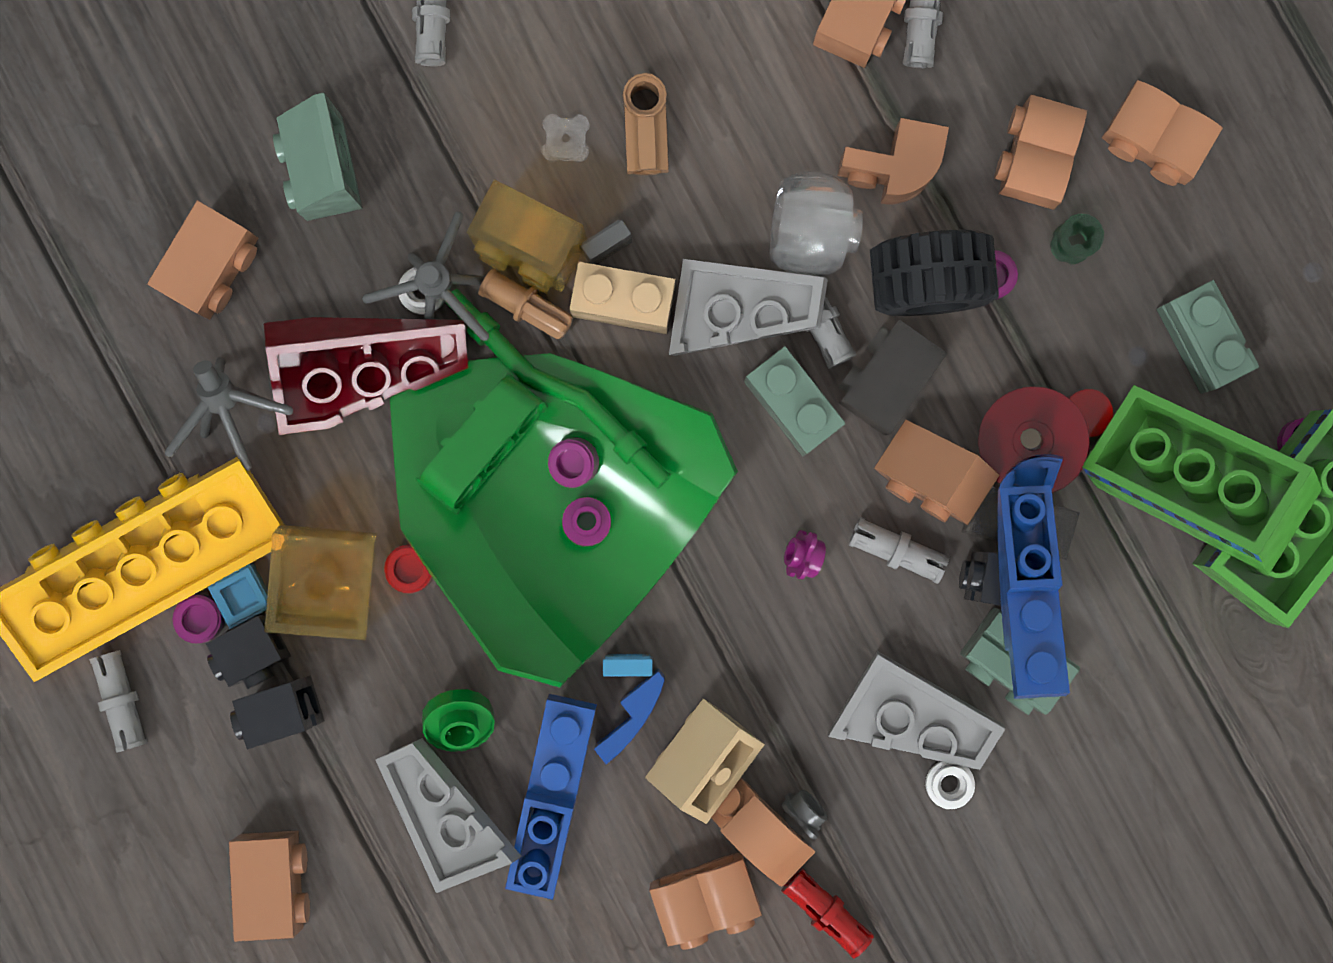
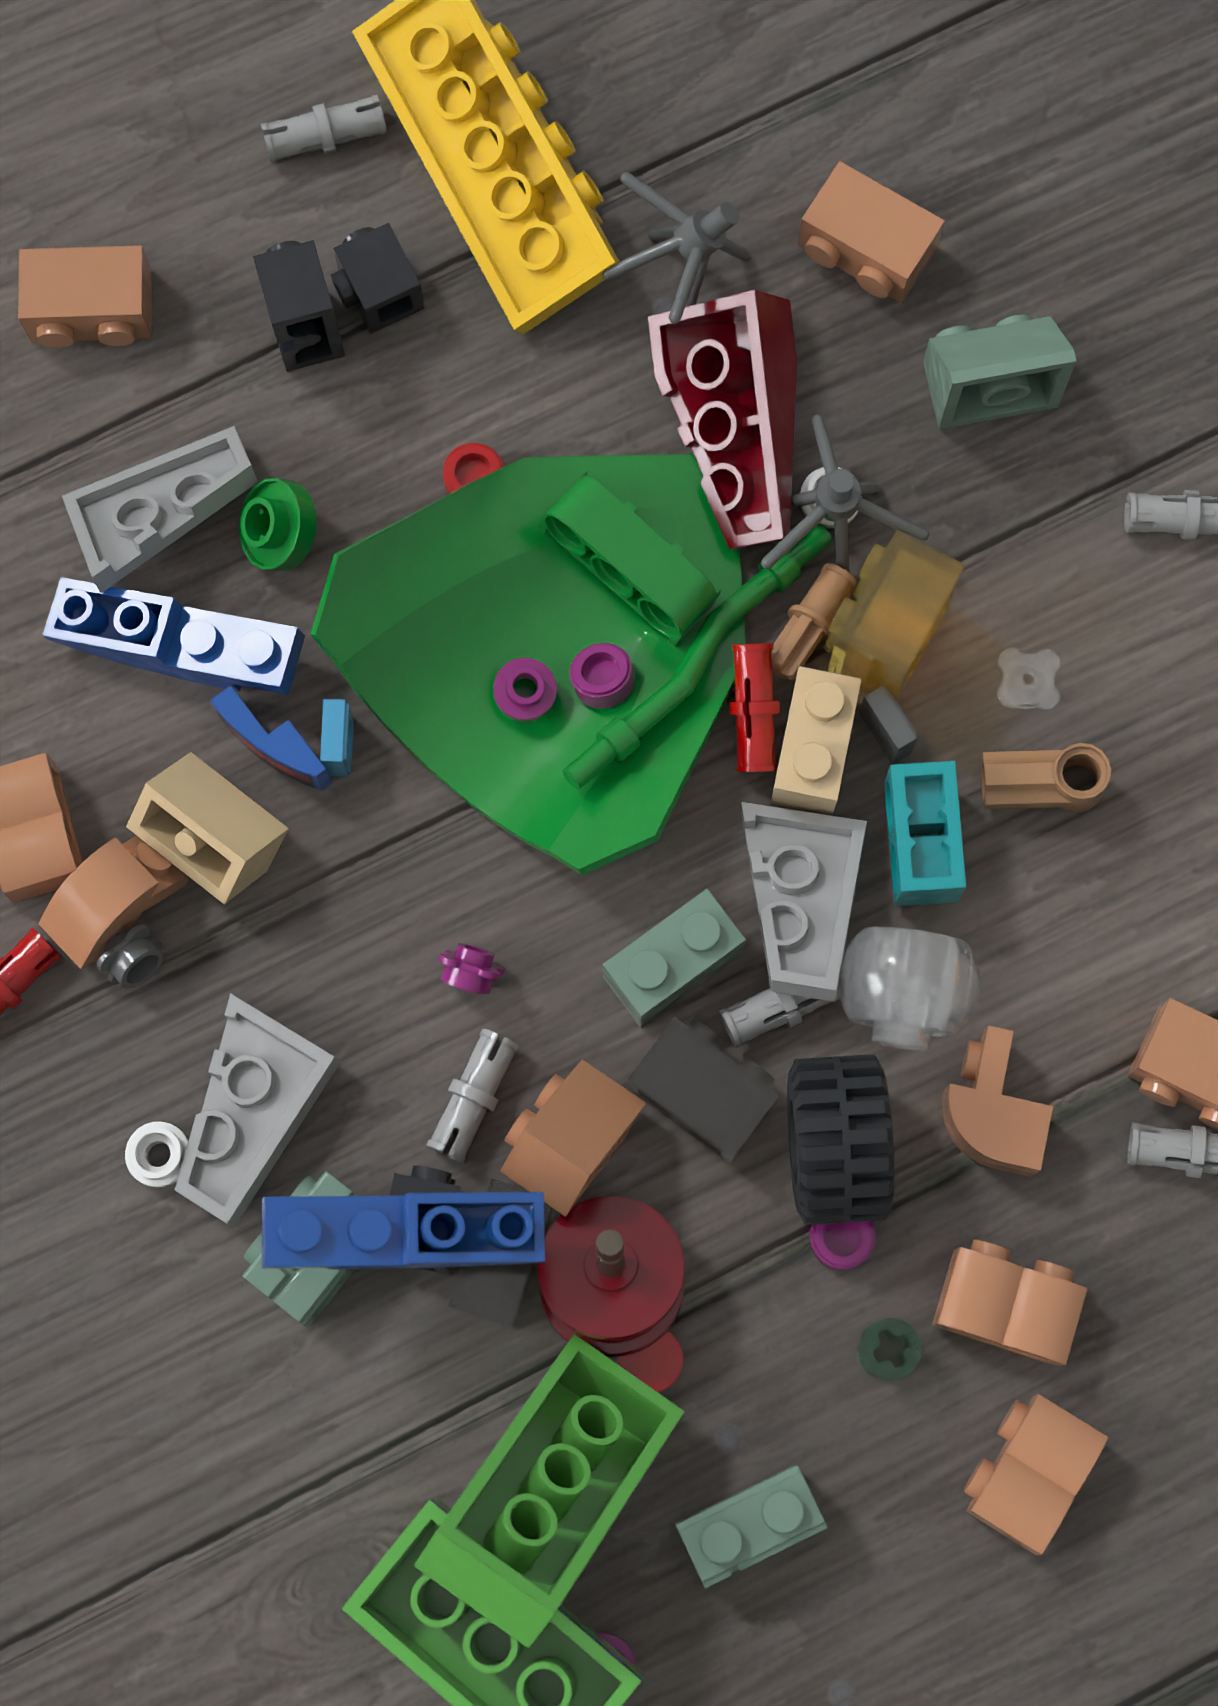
camera: 90 degrees right, 10 degrees down
magenta tile [172,595,225,644] -> none
dark azure tile [208,563,276,629] -> none
clear yellow brick [265,525,377,640] -> none
blue tile [998,454,1063,490] -> none
none -> red pin [729,643,780,772]
none -> teal brick [884,761,966,907]

